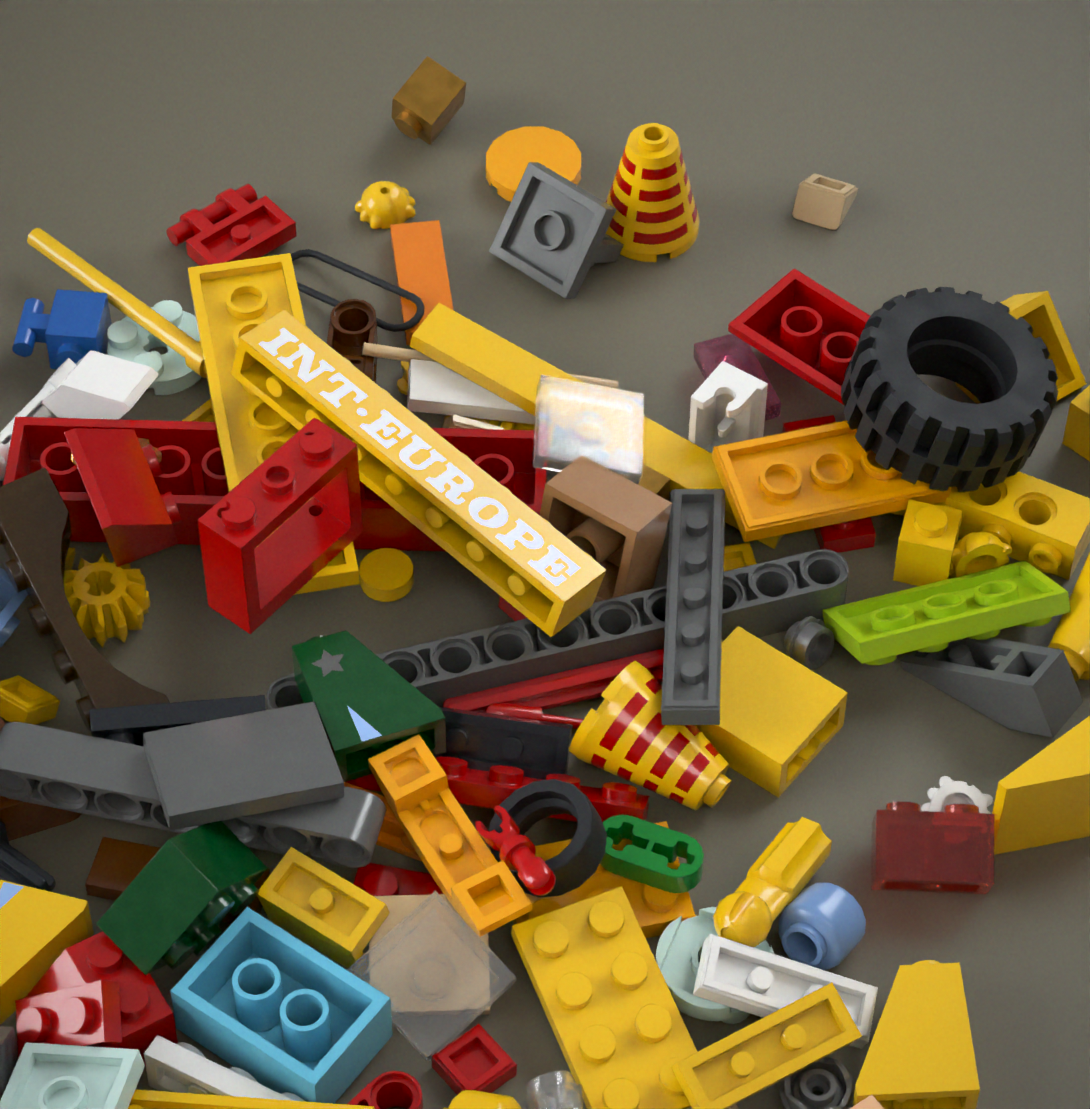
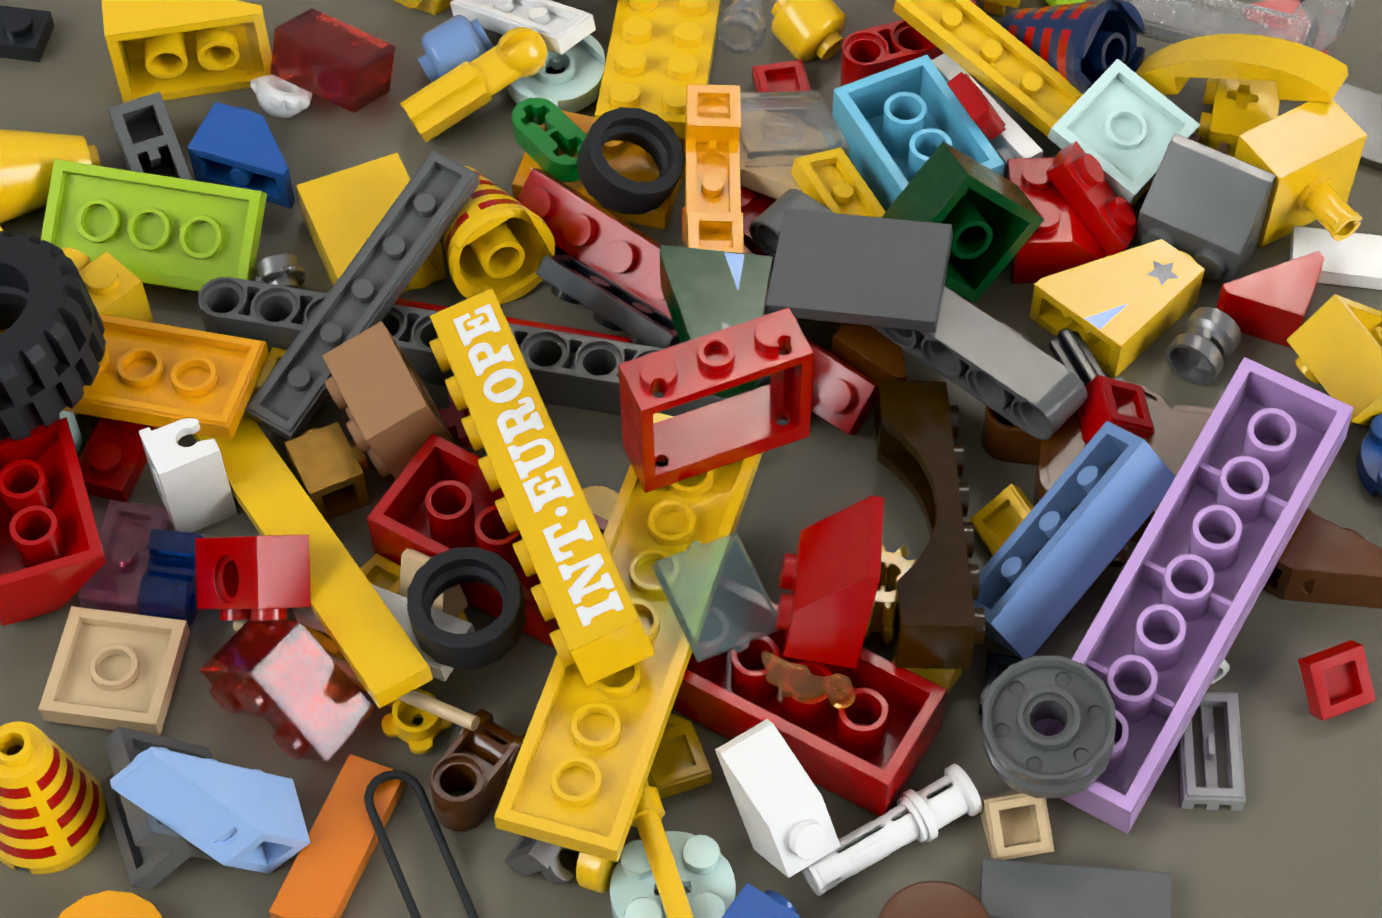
camera: 150 degrees left, 5 degrees up
black plate [90,695,266,746] -> none
red piece [475,805,556,896] -> none
red piece [485,703,584,730] -> none
clear tile [533,375,644,484] -> none
none -> tan plate [38,606,190,736]
none -> light blue slope [110,746,311,874]
none -> clear blue leg [138,528,204,626]
none -> blue slope [187,102,295,209]
none -> red brick [195,534,311,621]
none -> clear red brick [200,620,376,761]
none -> black tyre [407,547,526,669]
none -> clear light blue piece [652,533,779,662]
none -> red tile [947,72,1006,141]

